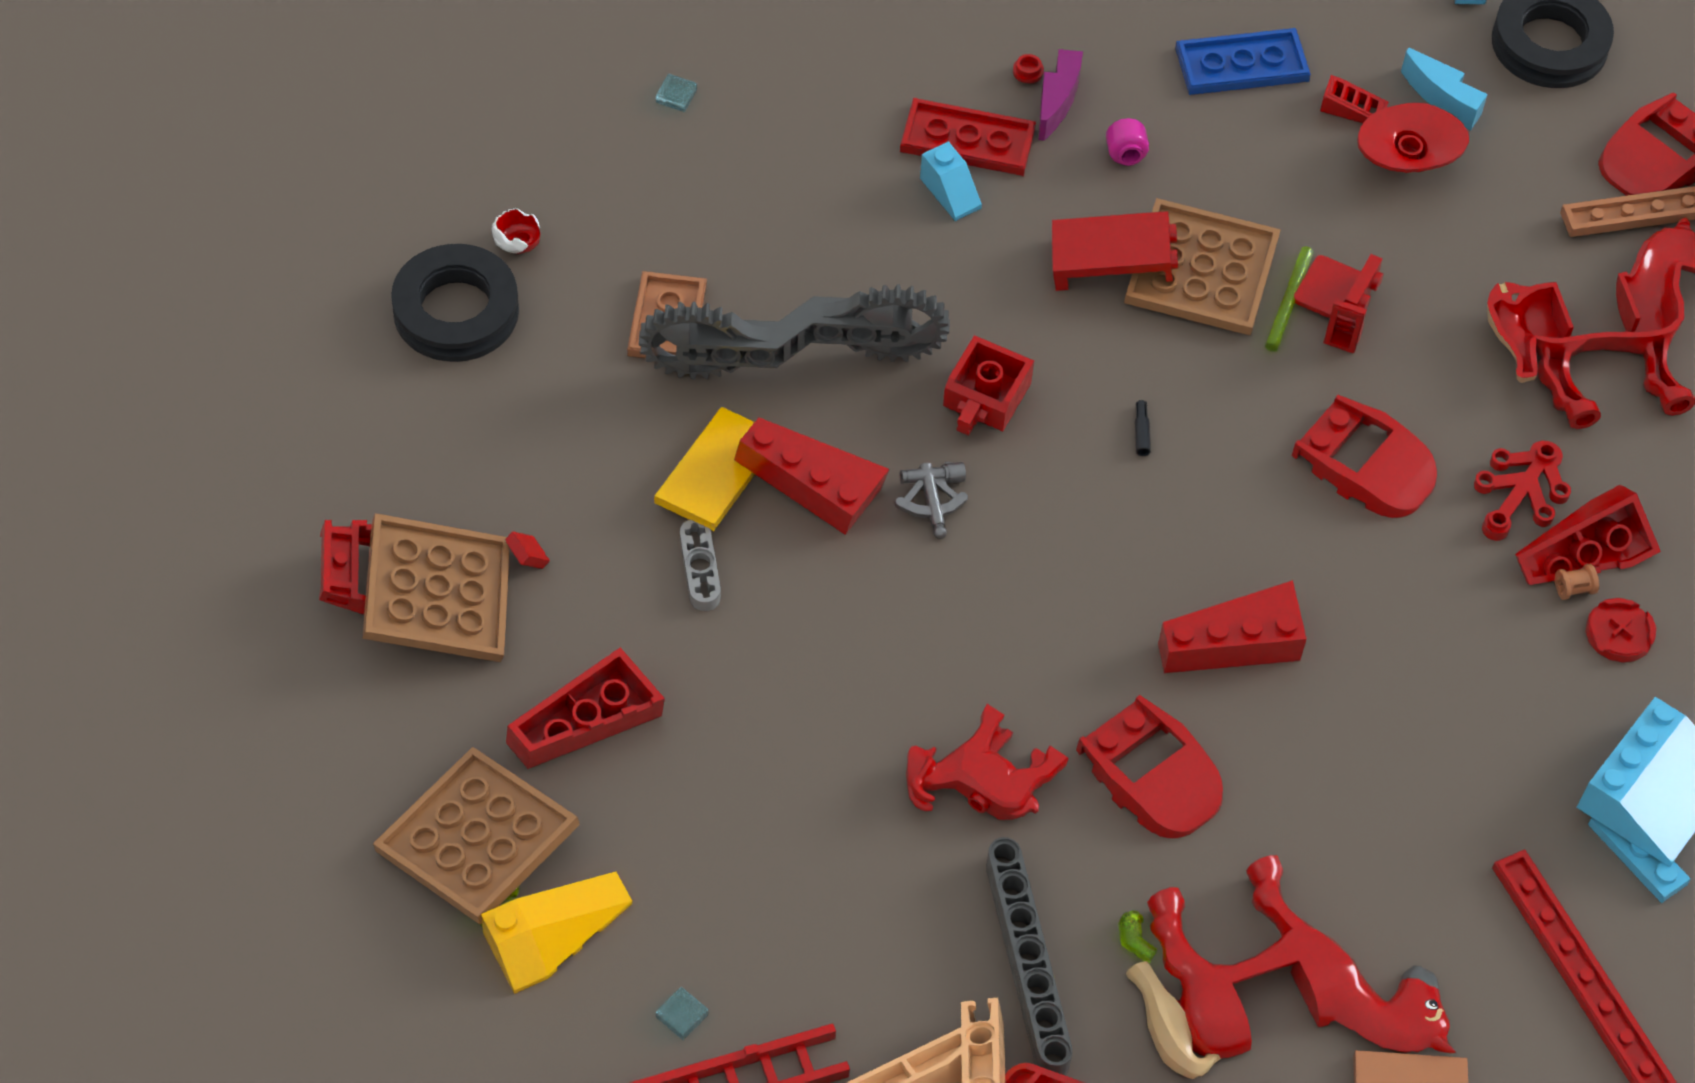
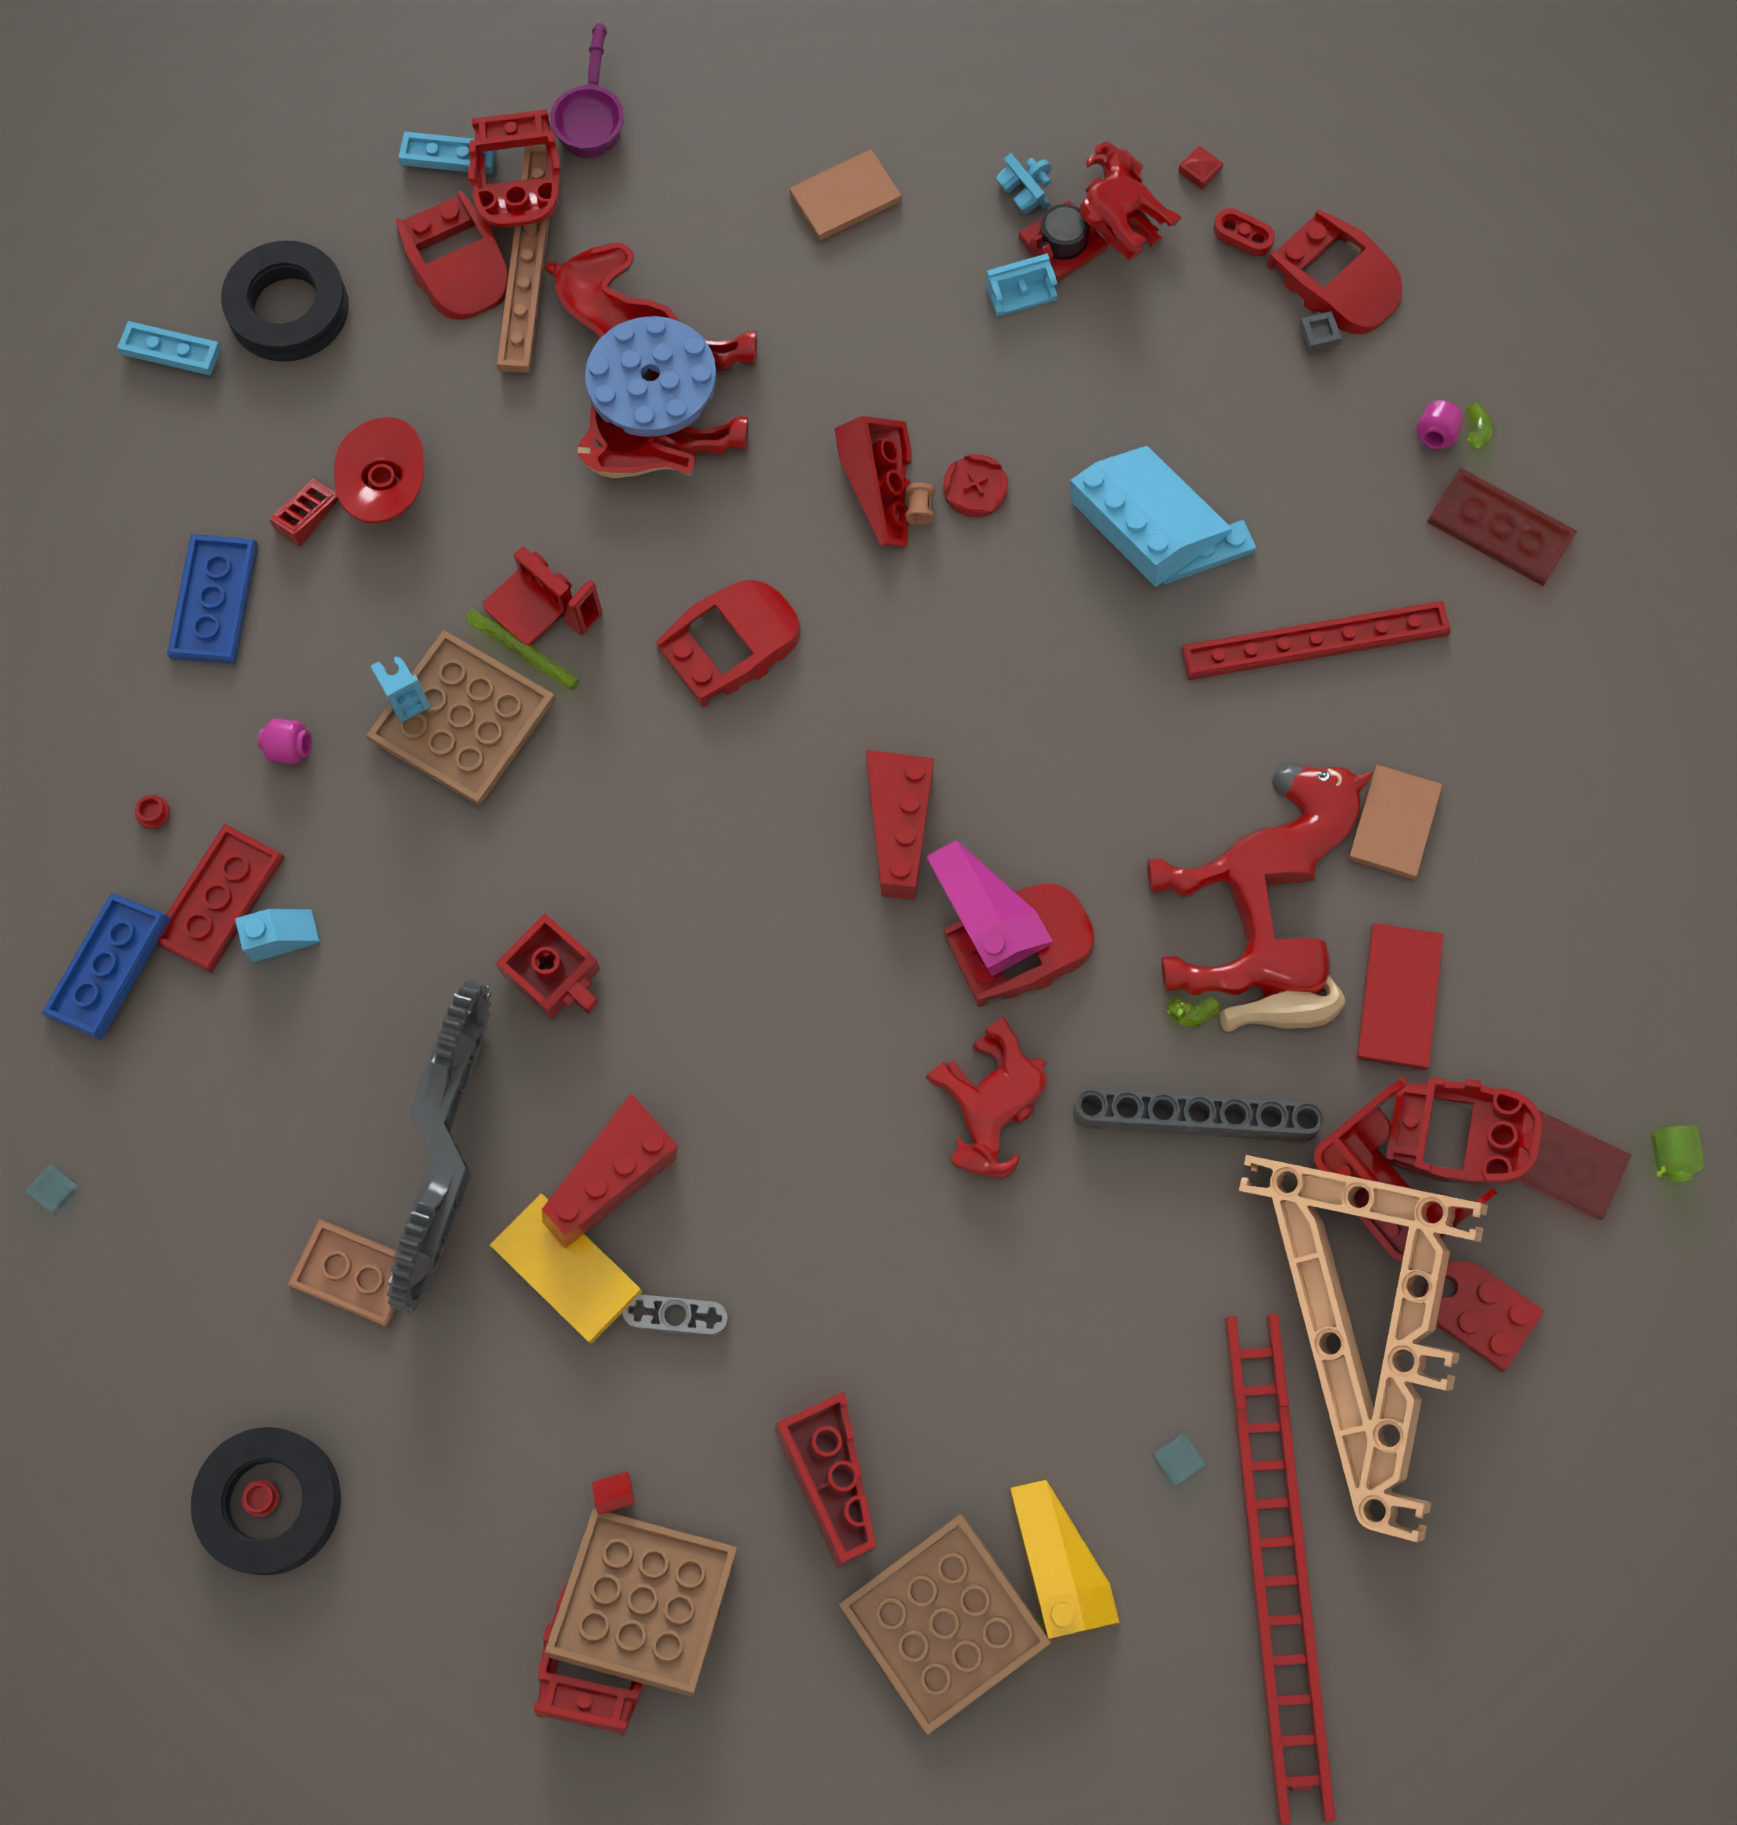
camera: 70 degrees left, 15 degrees up
red hair [492,208,541,254] -> none
flat silver piece [894,462,968,539] -> none
magenta slope [1038,49,1083,141] -> none
red panel [1052,211,1178,291] -> none
black pin [1135,400,1151,456] -> none
medium azure slope [1401,48,1488,131] -> none
red plant [1474,440,1571,541] -> none
none -> blue tile [41,893,171,1041]
none -> red plate [241,1479,280,1518]
none -> medium azure hinge [371,656,431,722]
none -> medium blue plate [585,316,717,437]
none -> dark pink wedge [926,840,1053,976]

